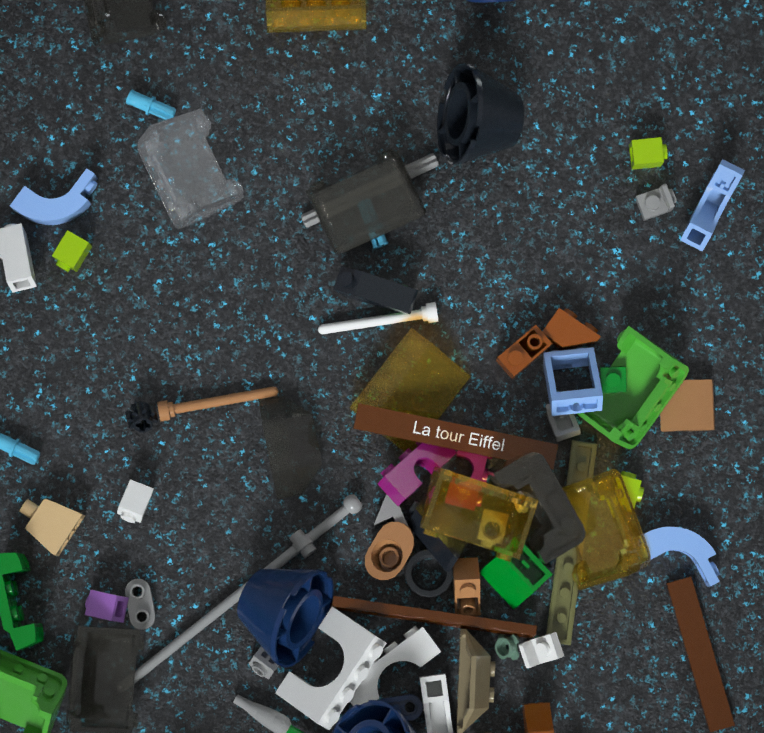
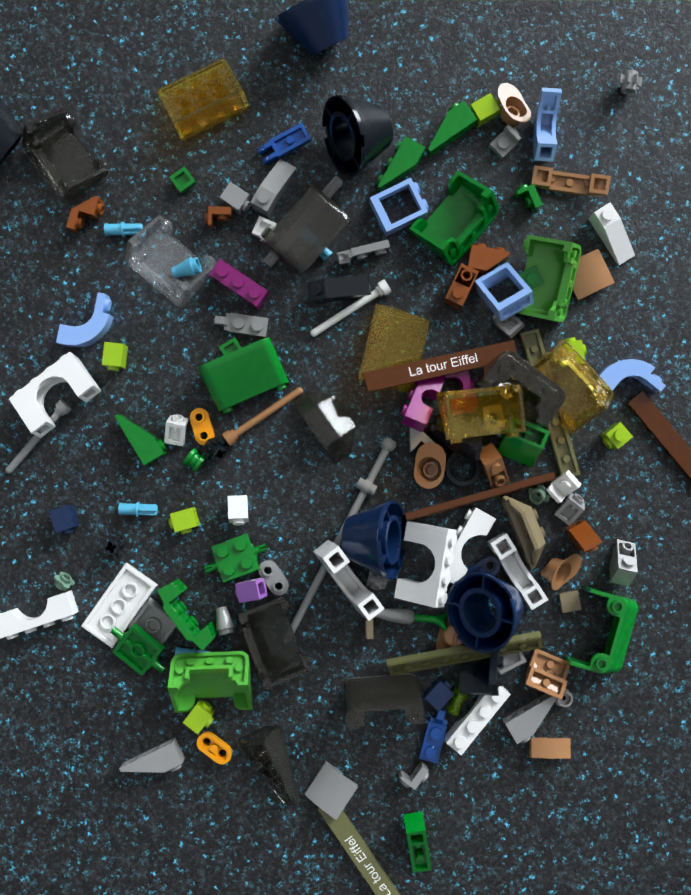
camera: 25 degrees left, 5 degrees up
tan torso [19,498,85,556] -> none
none -> dark orange slope [66,196,105,234]
none -> green slope [114,414,167,466]
none -> white bracket [164,414,189,446]
none -> lime brick [168,507,200,535]
none -> green plate [169,166,197,195]
none -> medium azure cone [171,257,202,278]
none -> green wheel [183,448,207,472]
none -> light orange plate [190,408,215,446]
none -> green windscreen [198,337,289,414]
none -> green plate [204,533,268,583]
none -> dark orange bracket [205,206,233,230]
none -> magenta arch [209,259,269,310]
none -> light grey hinge [214,313,269,338]
none -> light grey cone [216,606,235,636]
none -> light grey brick [219,182,251,215]
none -> green plate [219,337,242,355]
none -> light grey slope [250,159,297,218]
none -> white plate [252,216,277,242]
none -> blue hinge [257,123,311,165]
none -> white arch [313,540,384,621]
none -> light grey hinge [337,240,390,265]
none -> dark tan tile [365,618,374,639]
none -> light blue window [369,178,429,236]
none -> green slope [376,136,426,193]
none -> green windscreen [409,171,499,266]
none -> green slope [427,101,477,158]
none -> medium nougat piece [498,83,532,128]
none -> green bracket [513,184,543,213]
none -> medium nougat slope [531,165,611,196]
none -> light grey bracket [554,493,585,526]
none -> white slope [588,202,635,266]
none -> lime brick [600,422,633,450]

